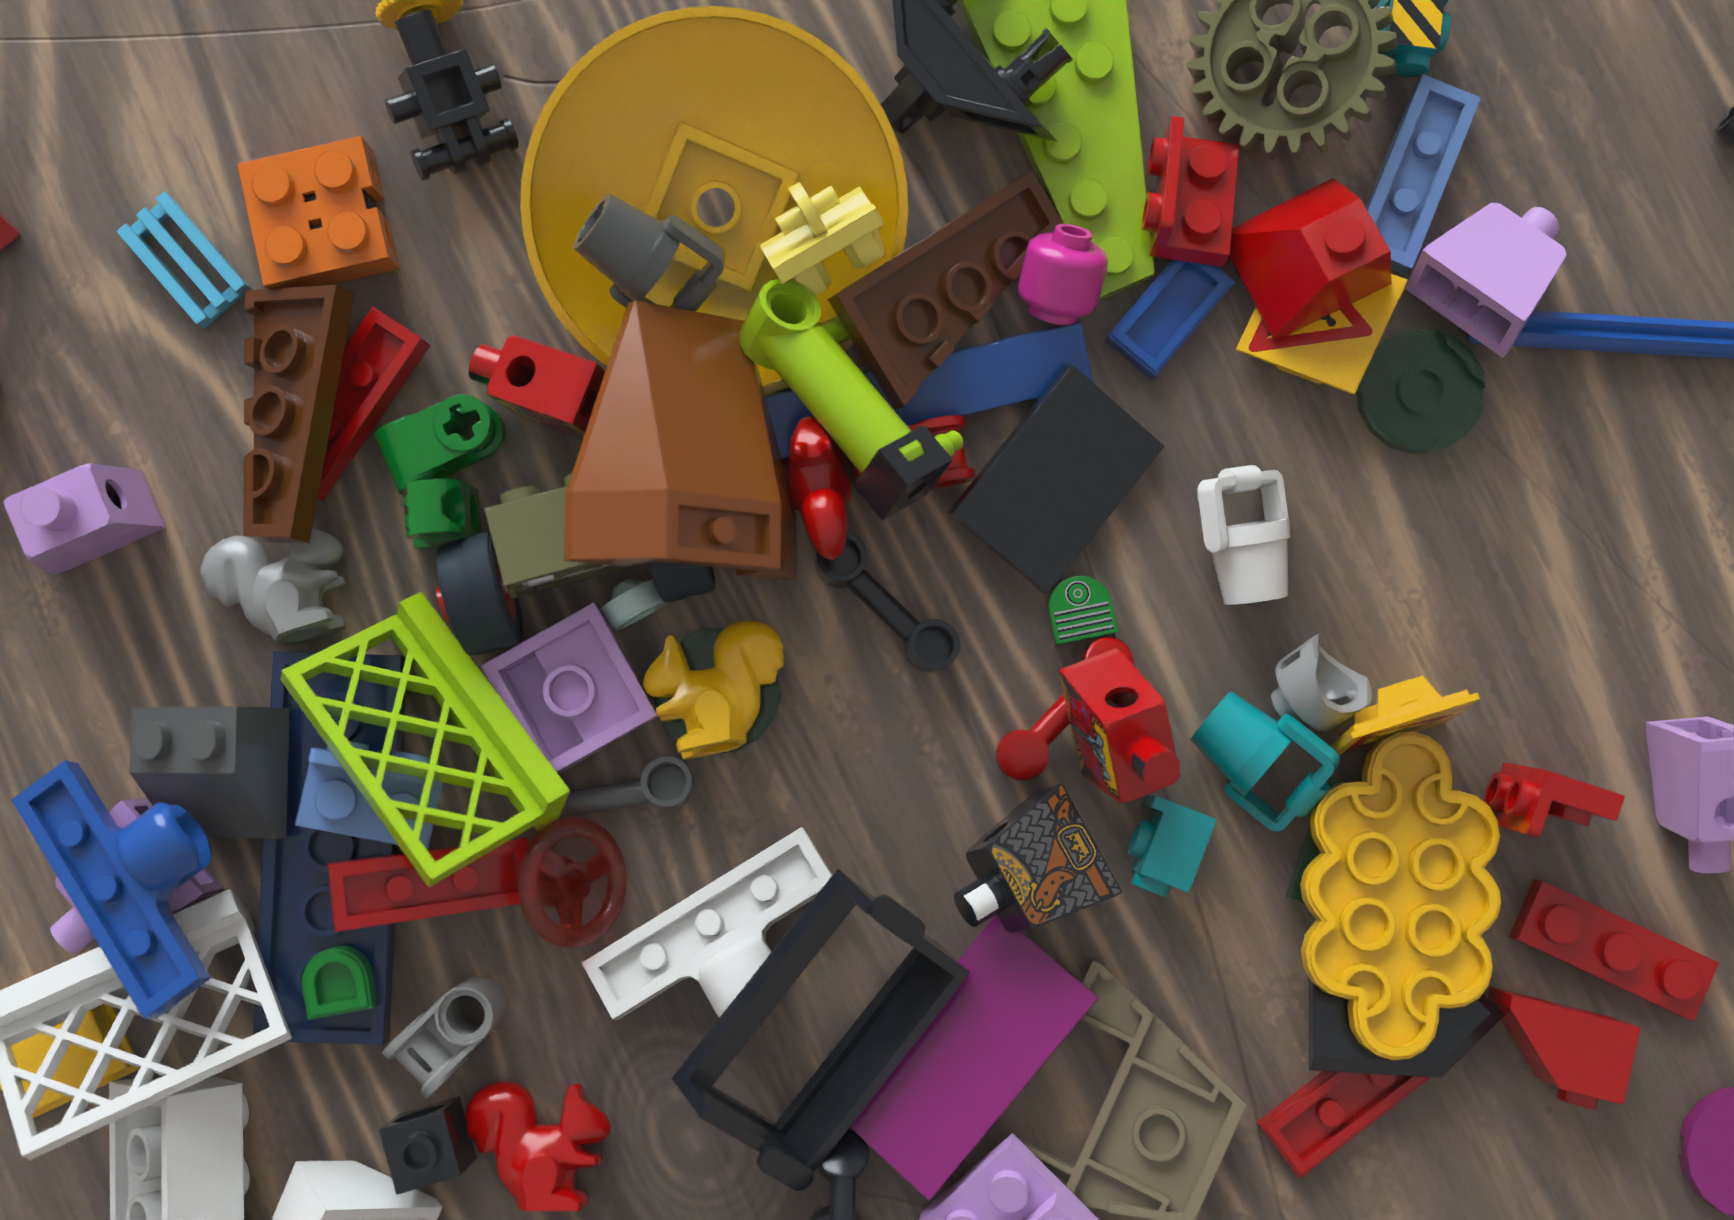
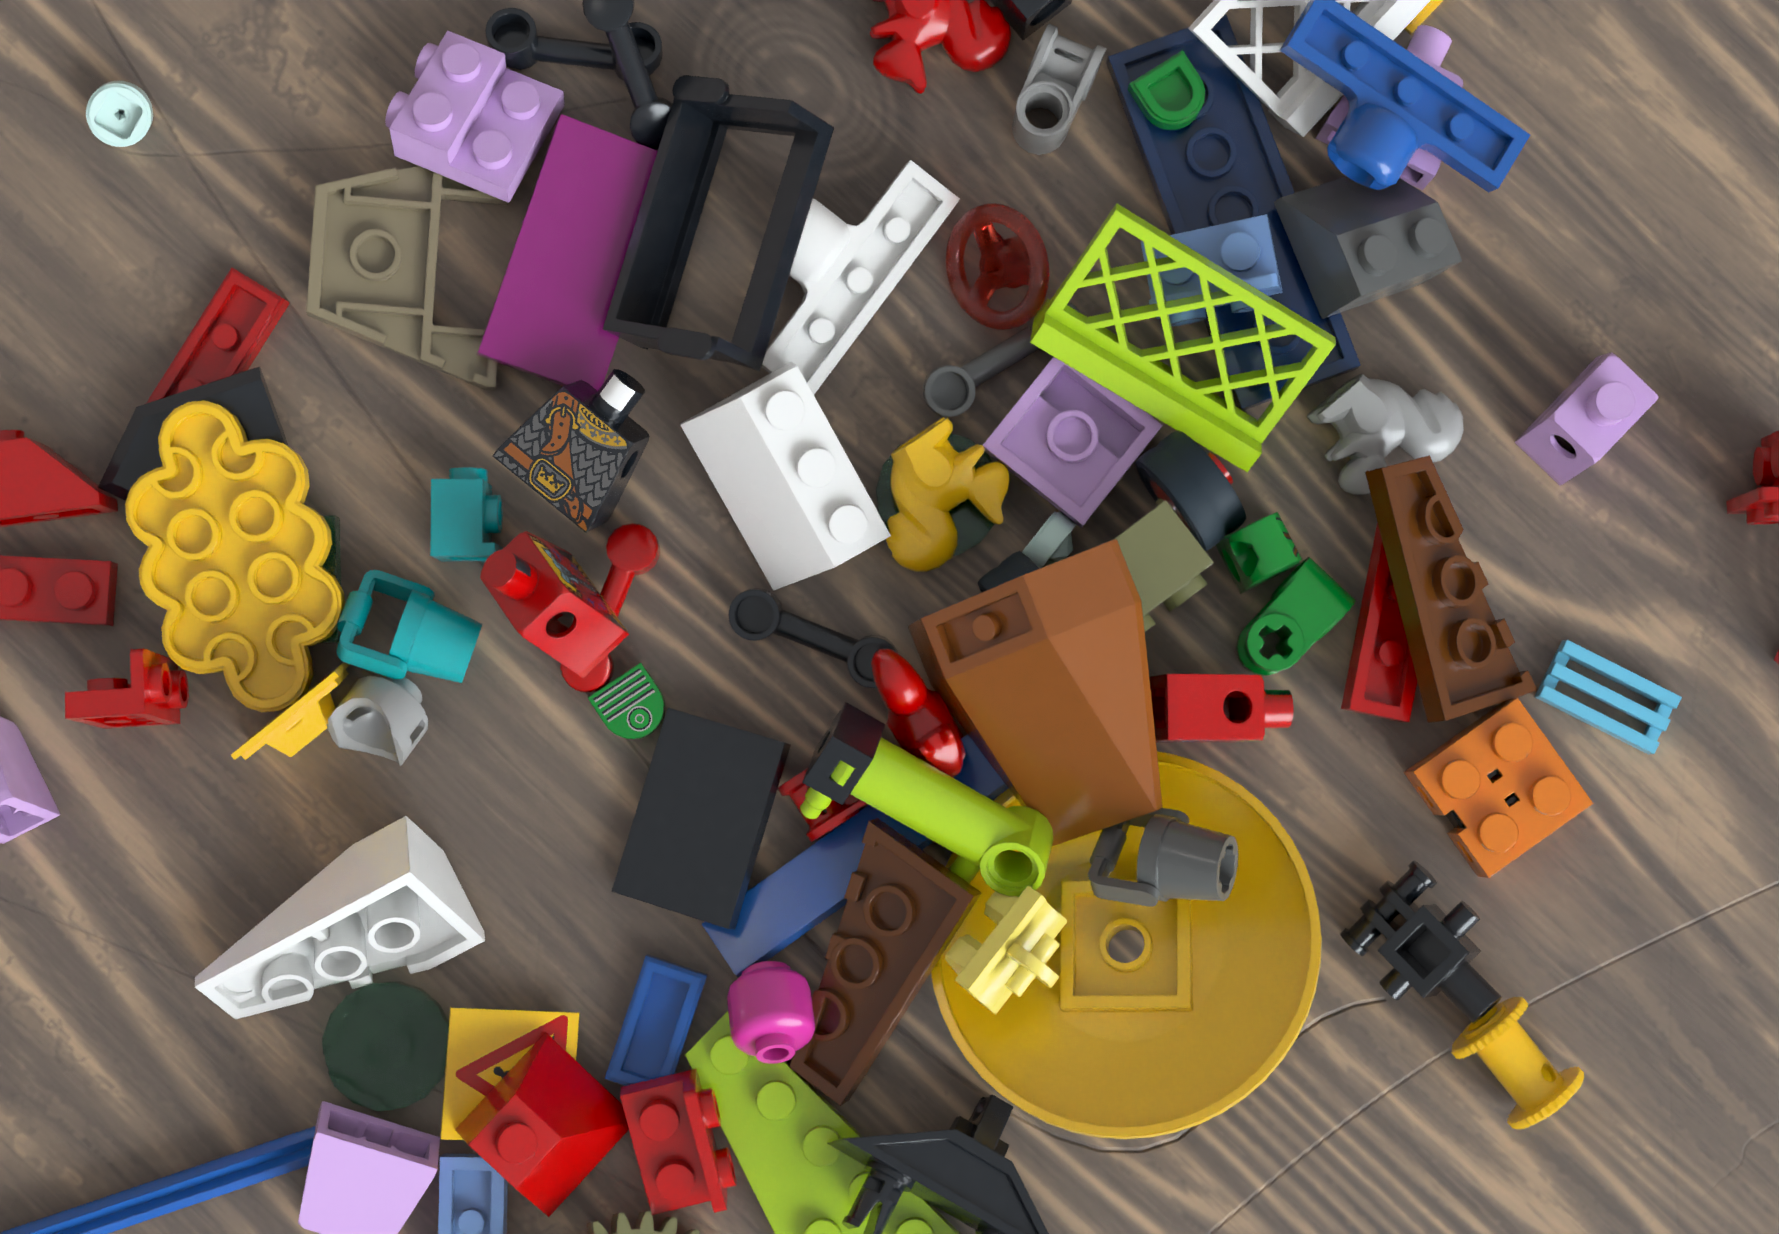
camera: 160 degrees right, 0 degrees up
red plate [327,836,535,932] -> none
white piece [1198,465,1291,605] -> none
none -> white wedge [195,816,485,1020]
none -> white slope [680,362,891,591]

